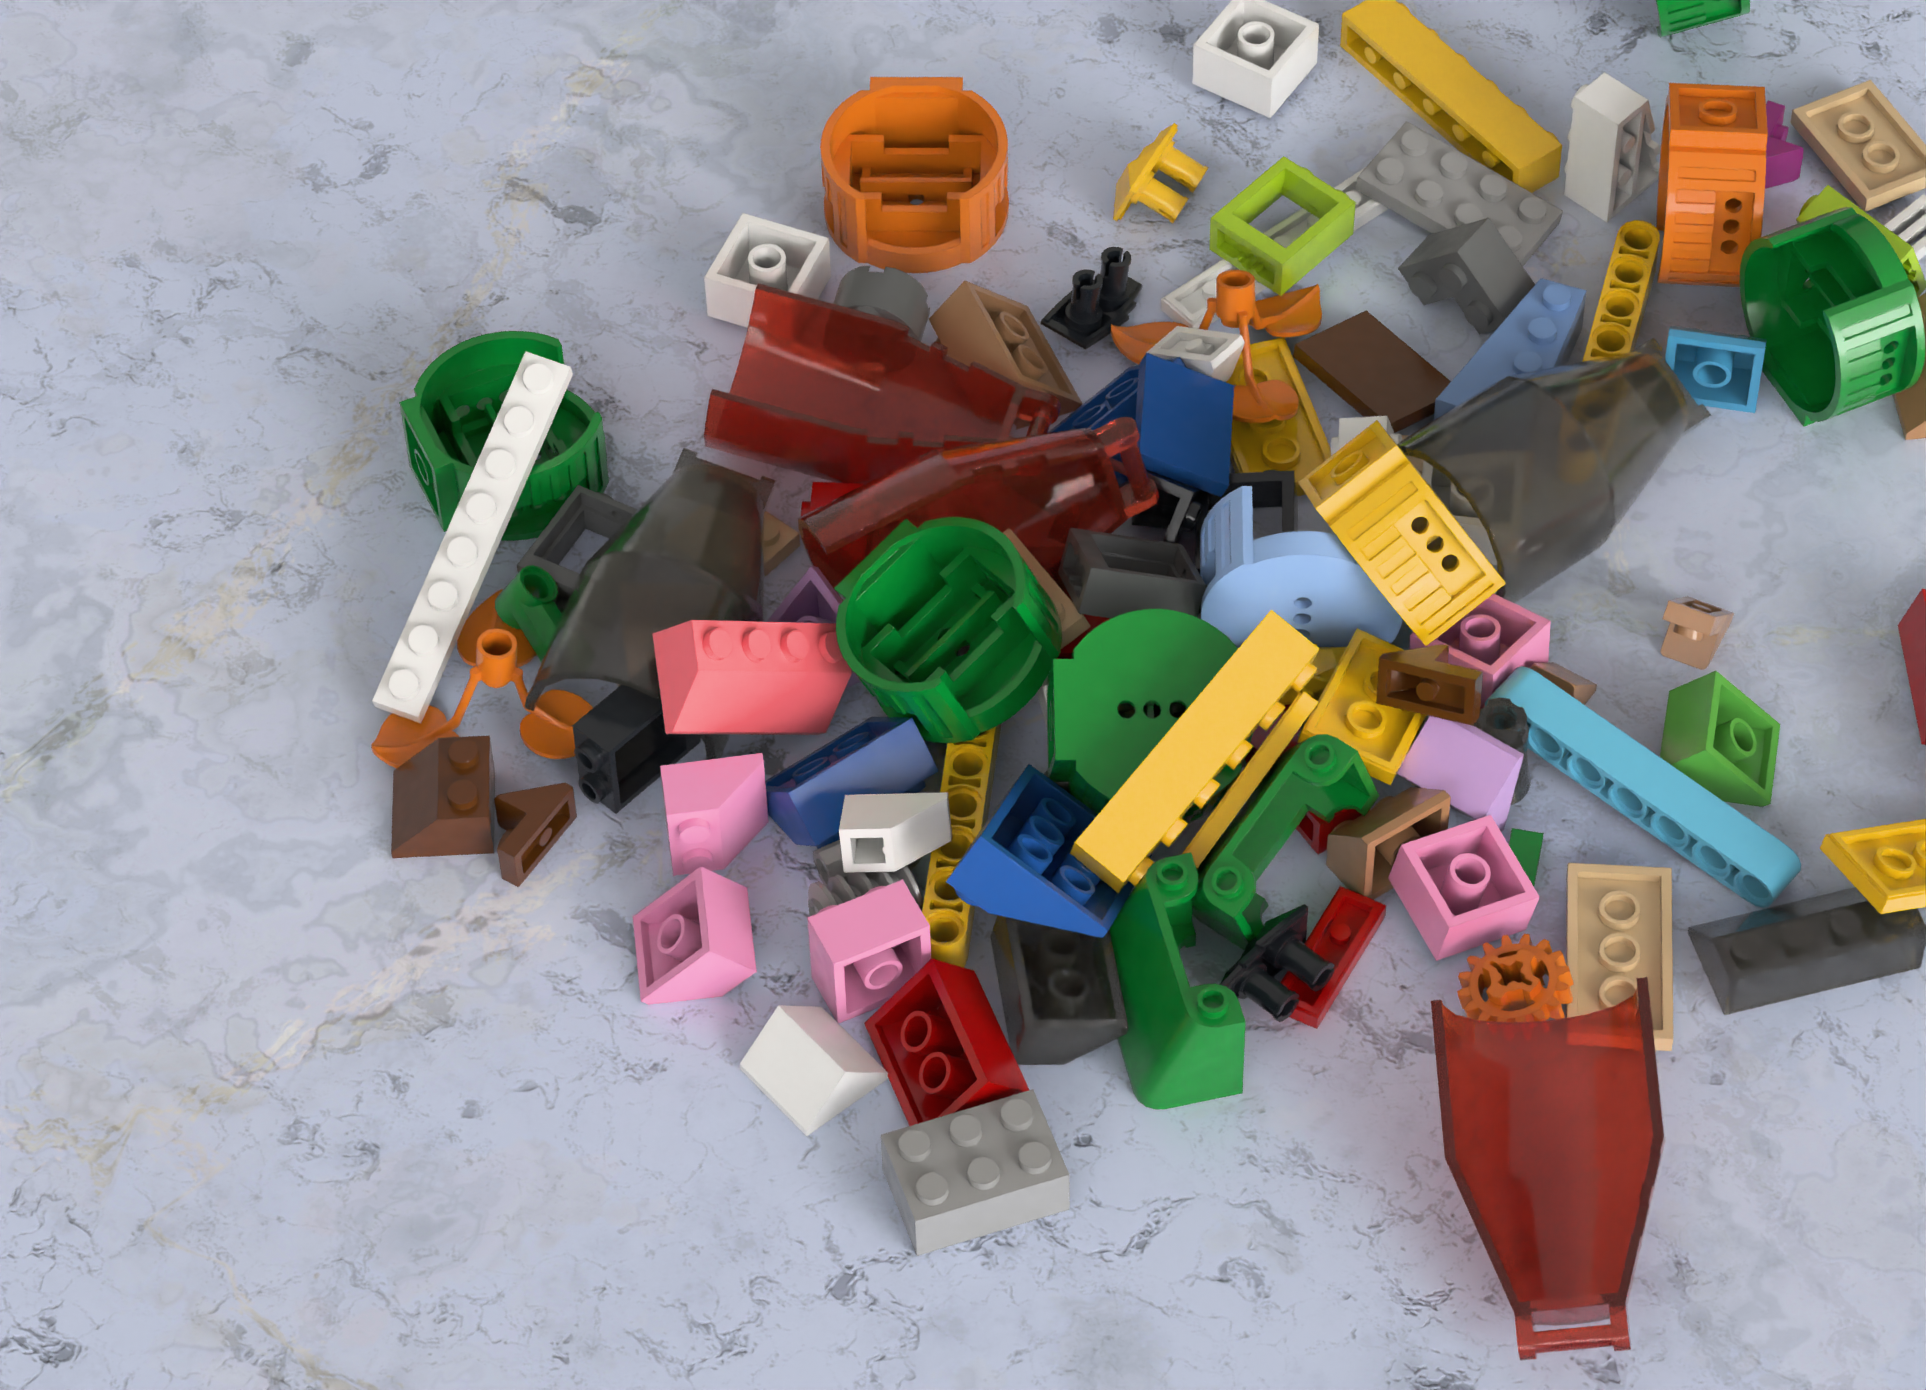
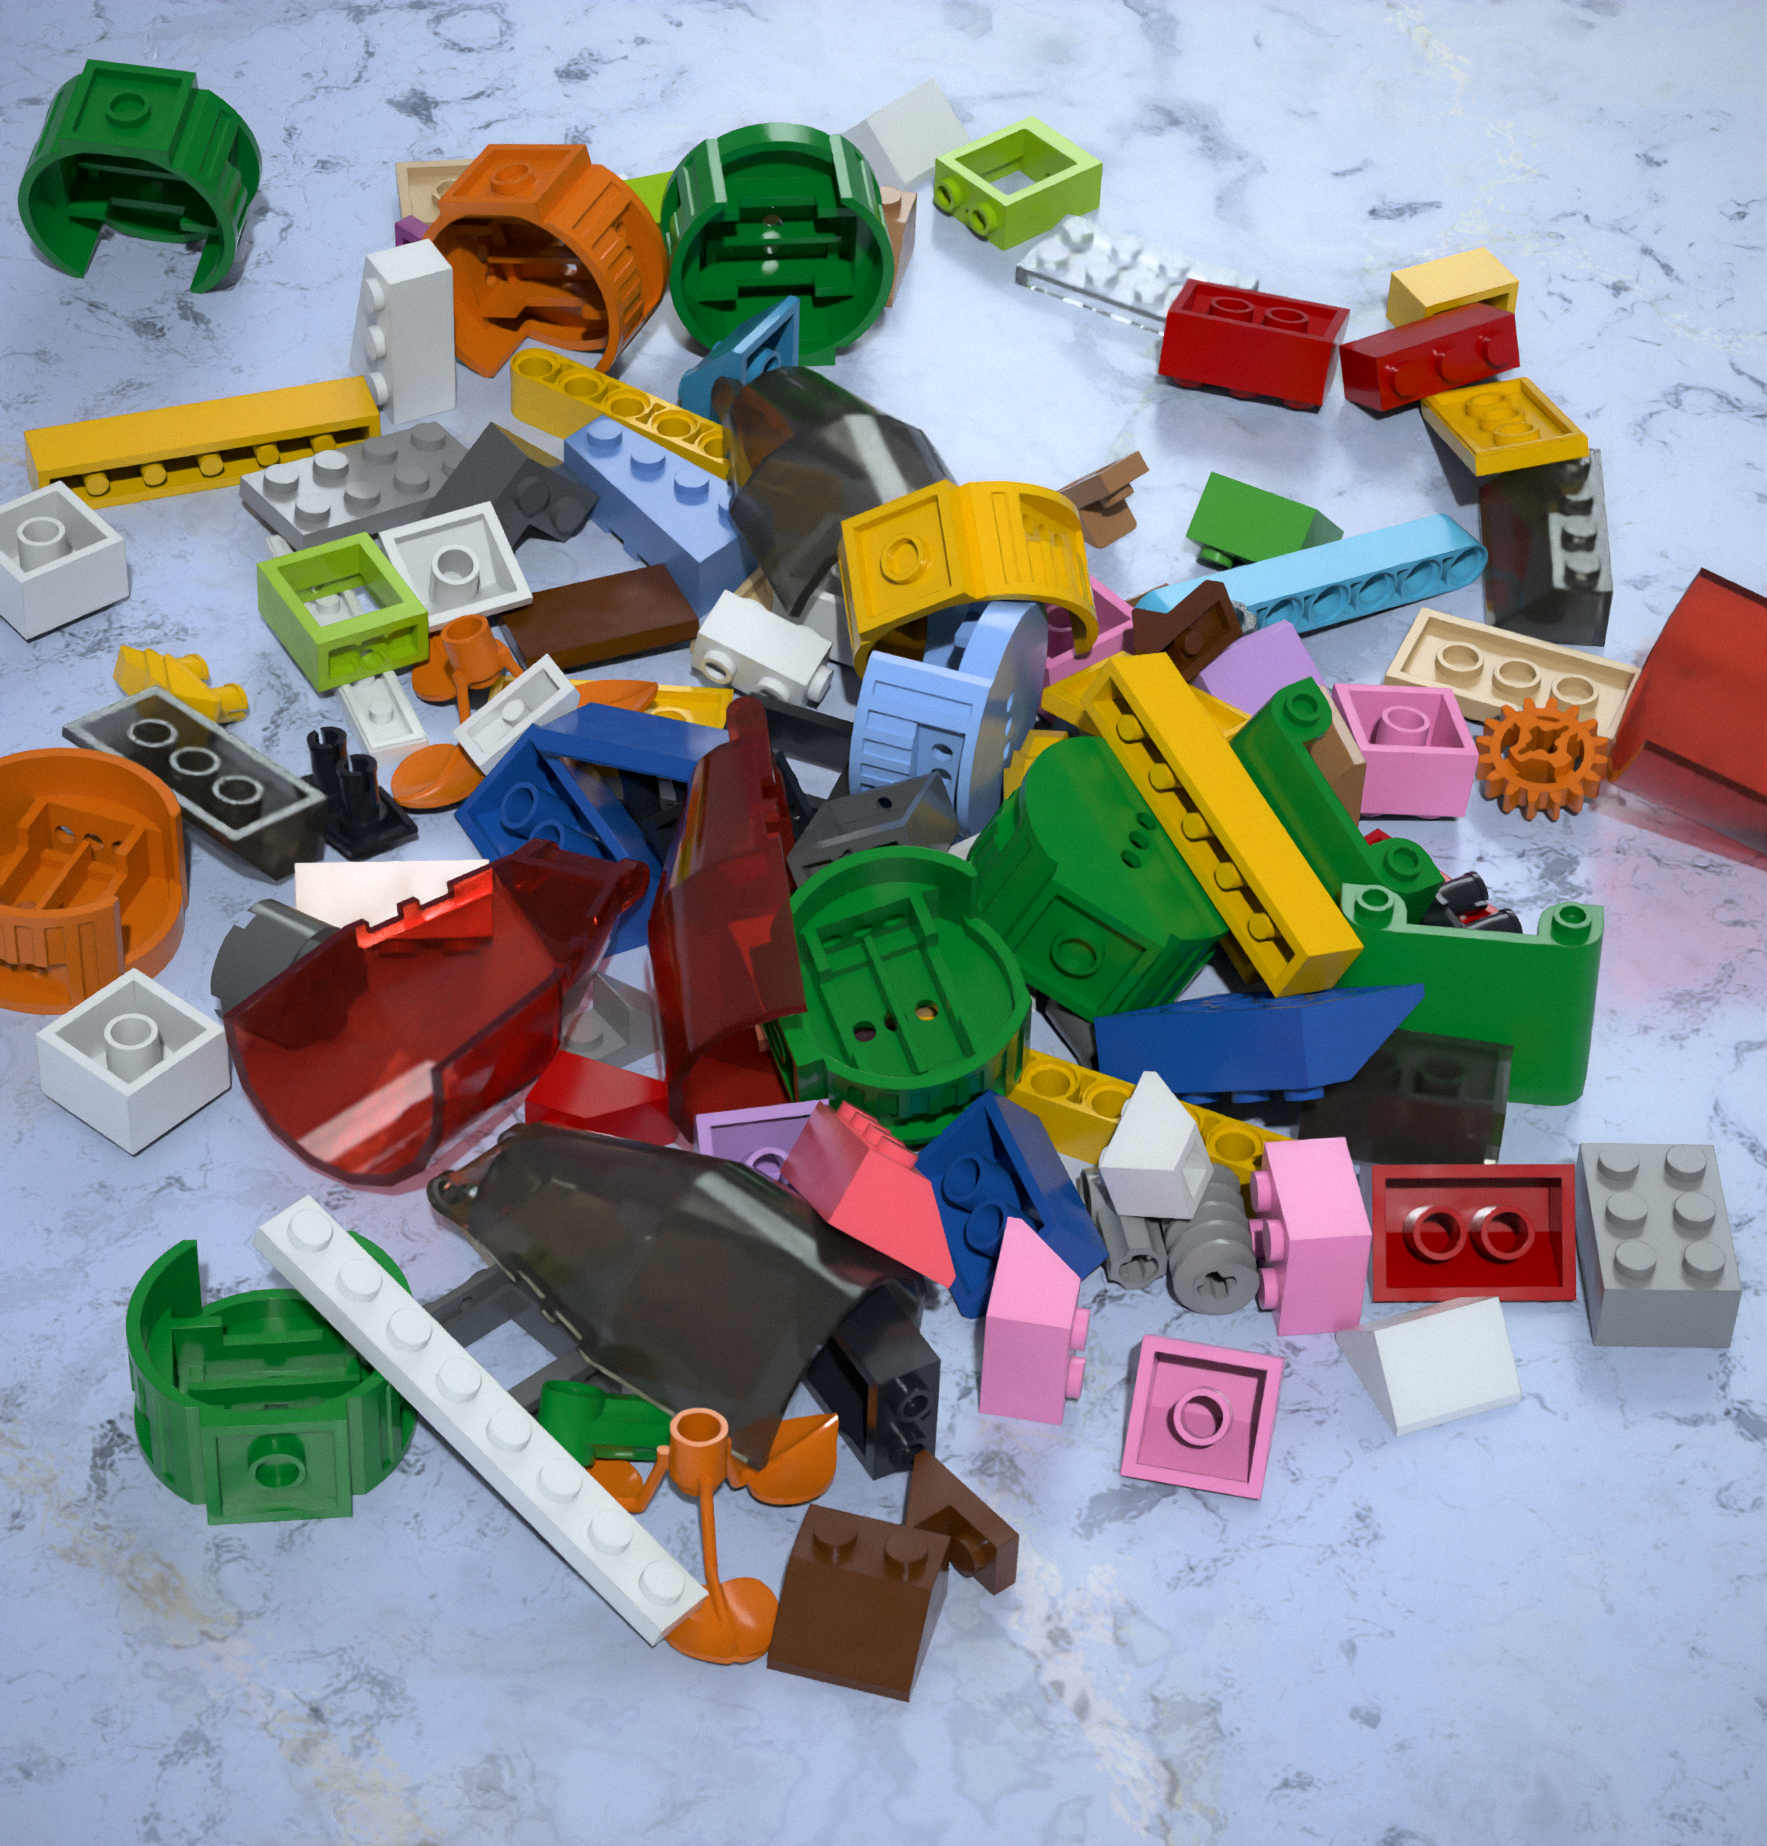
camera: 75 degrees left, 10 degrees down
none -> clear smoke slope [62,684,328,881]
none -> white slope [378,501,533,633]

